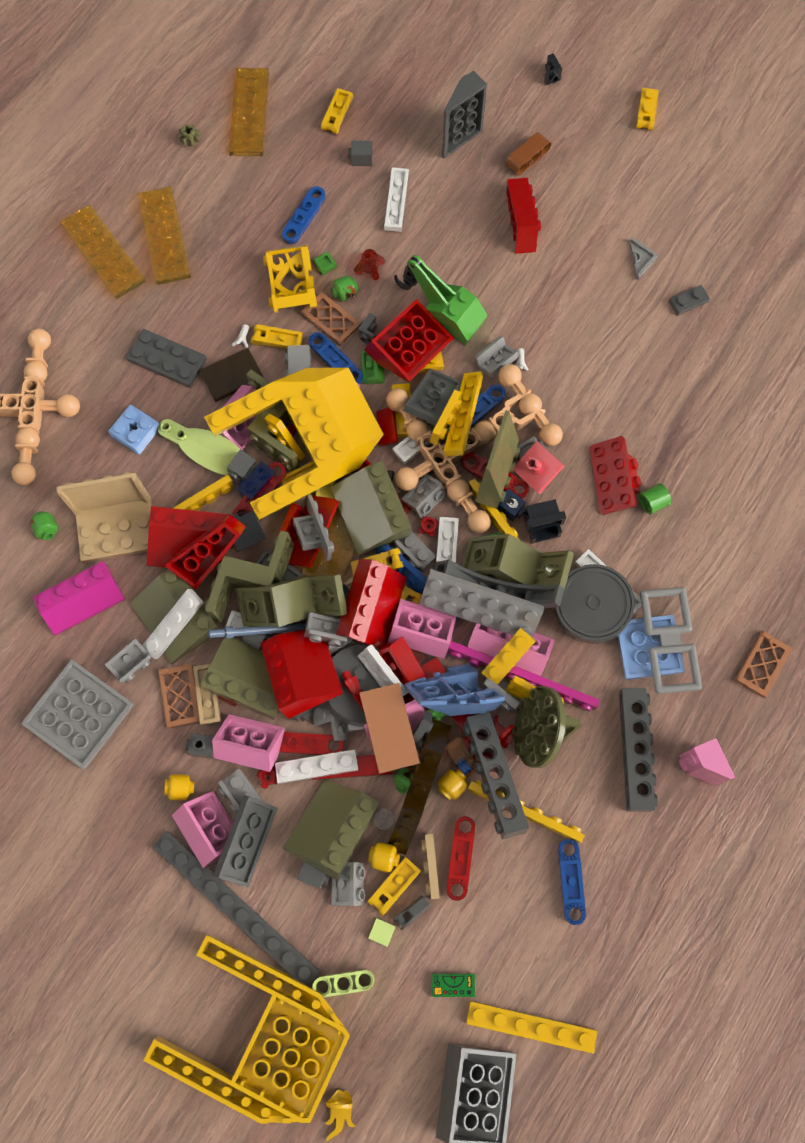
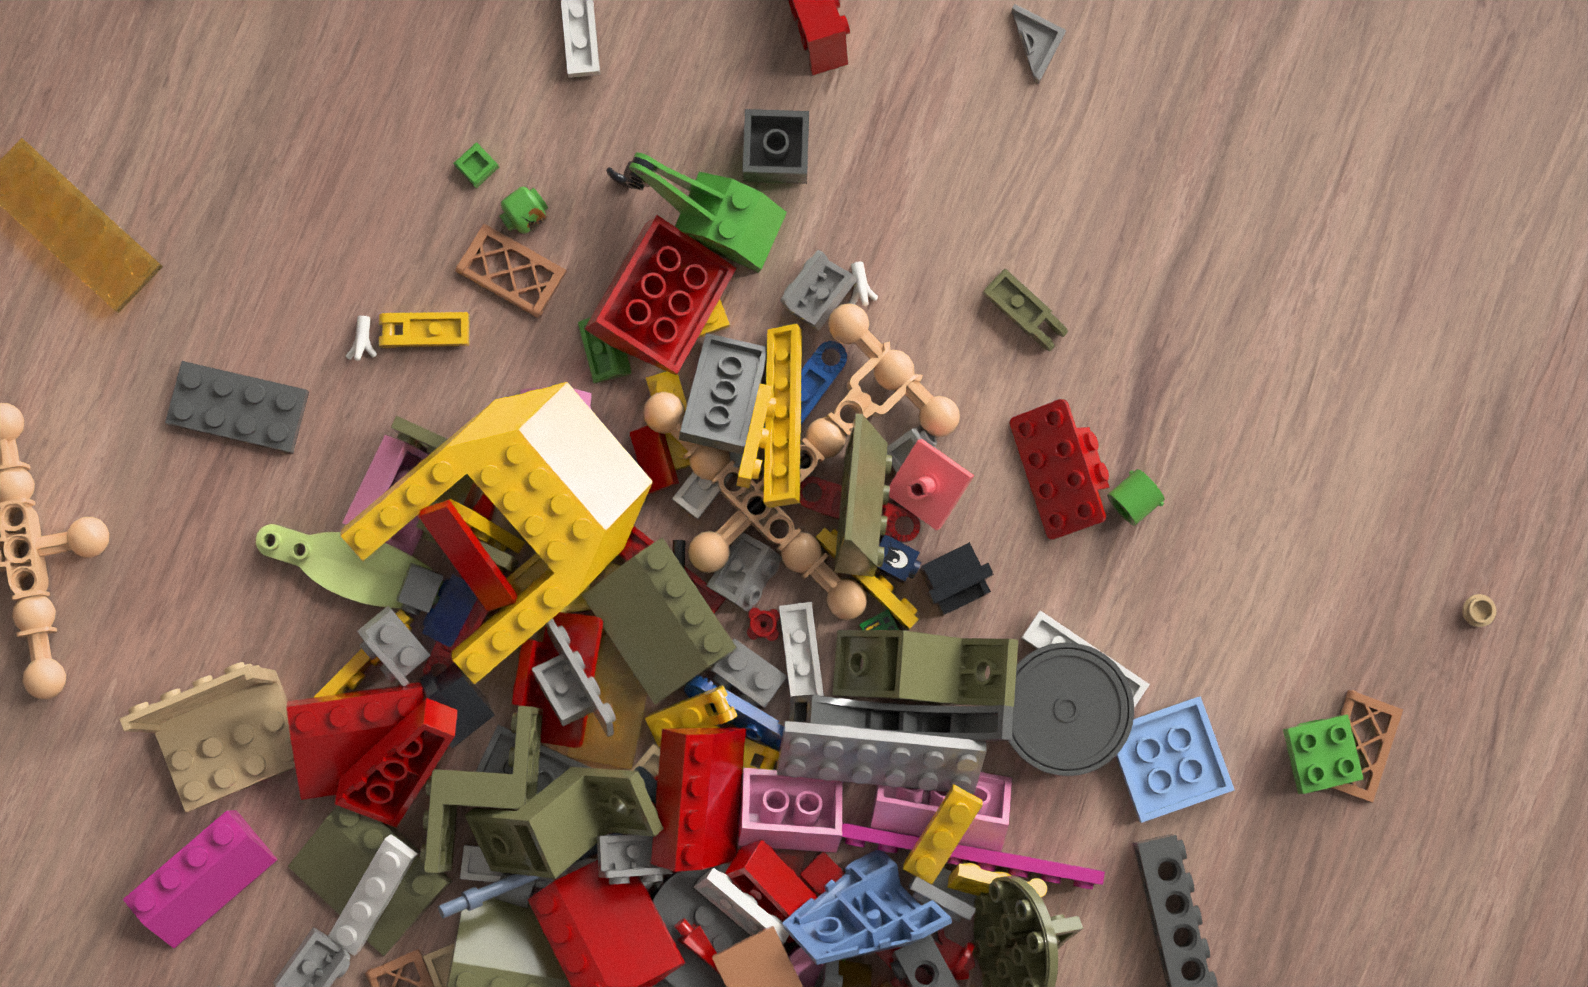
camera: 15 degrees left, 10 degrees up
bright green head [30,511,59,540] -> none
light blue brick [108,404,159,455] -> none
clear yellow plate [137,186,191,285] -> none
dark brown tile [199,348,264,402] -> none
yellow fence [263,244,317,312] -> none
blue plate [282,186,325,245] -> none
light grey brick [284,345,311,377] -> none
blue plate [308,332,363,385] -> none
clear red rock [354,249,385,281] -> none
dark grey bracket [358,313,377,344] -> none
light grey bar [640,587,702,694] -> none
dark grey plate [669,285,710,316] -> none
bright pink slope [679,738,735,786] -> none
none -> light grey bracket [357,606,431,687]
none -> red tile [418,500,518,612]
none -> dark grey brick [743,109,809,184]
none -> olive hinge [982,268,1068,352]
none -> bright green plate [1283,714,1363,794]

